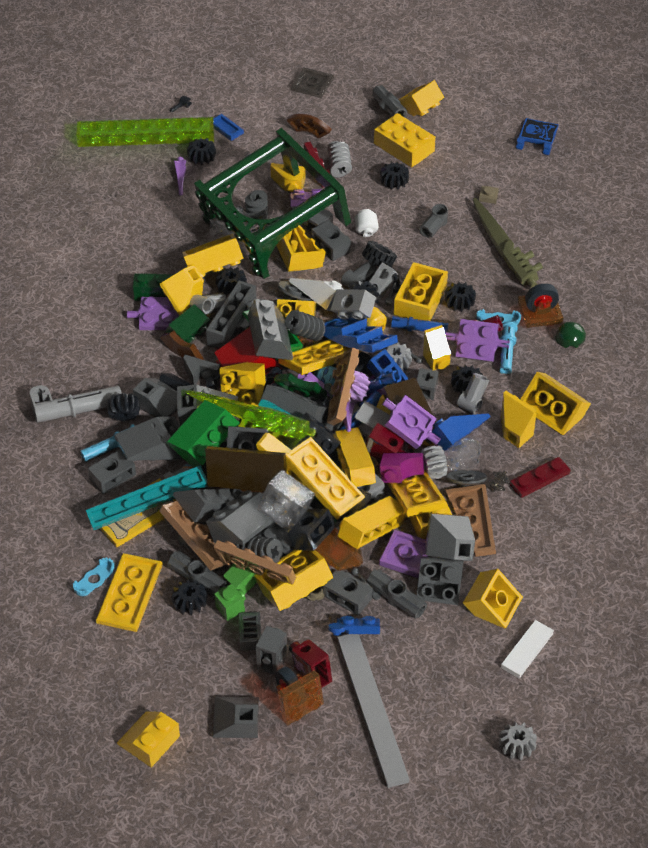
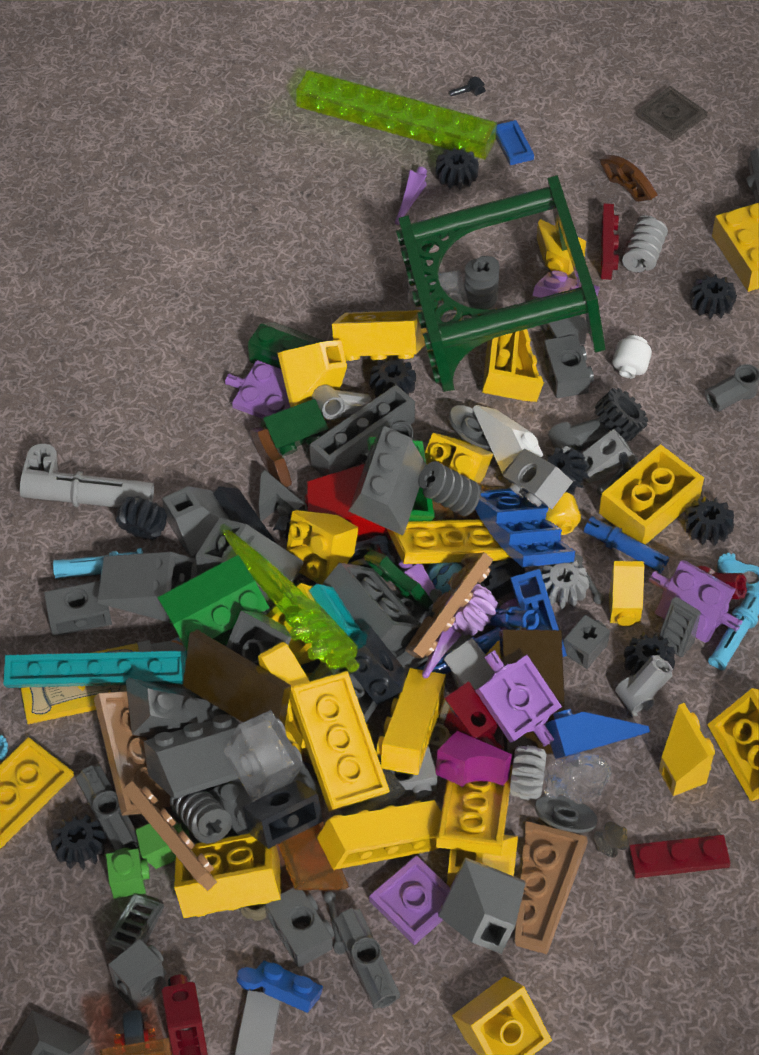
camera: 25 degrees right, 5 degrees up
dark grey slope [417,557,464,605] -> none
none -> dark grey slope [658,596,701,657]

